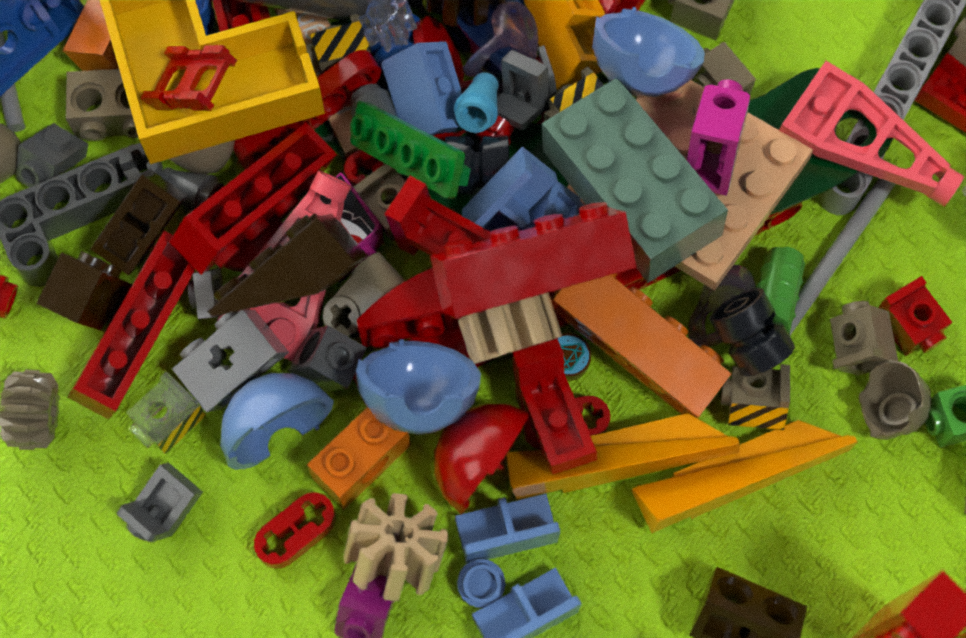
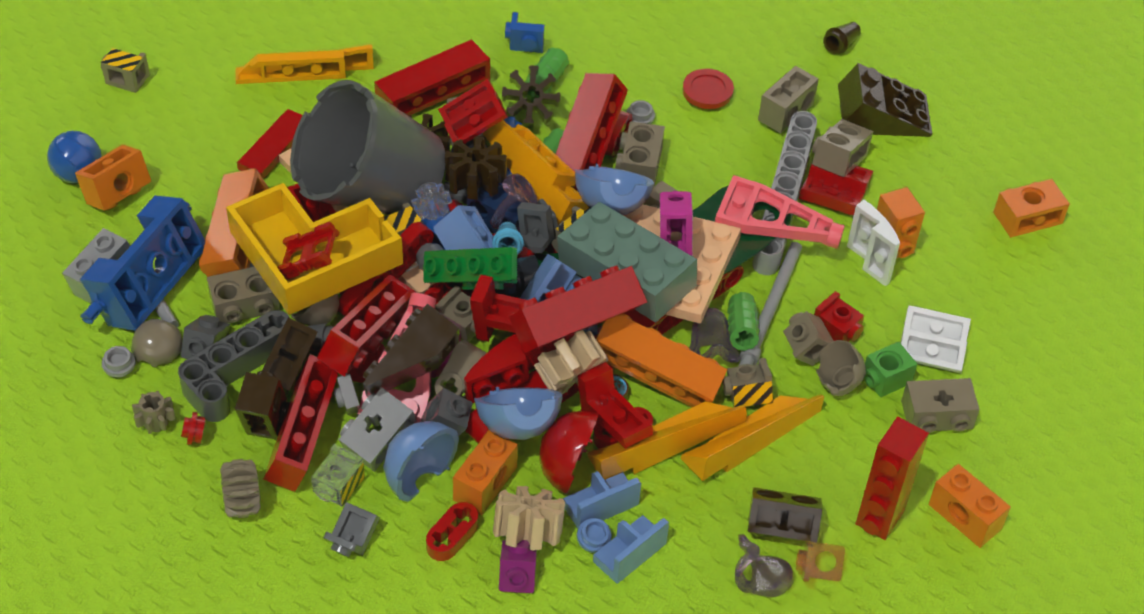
camera: 15 degrees left, 20 degrees down
black wheel [710,288,795,376] -> none

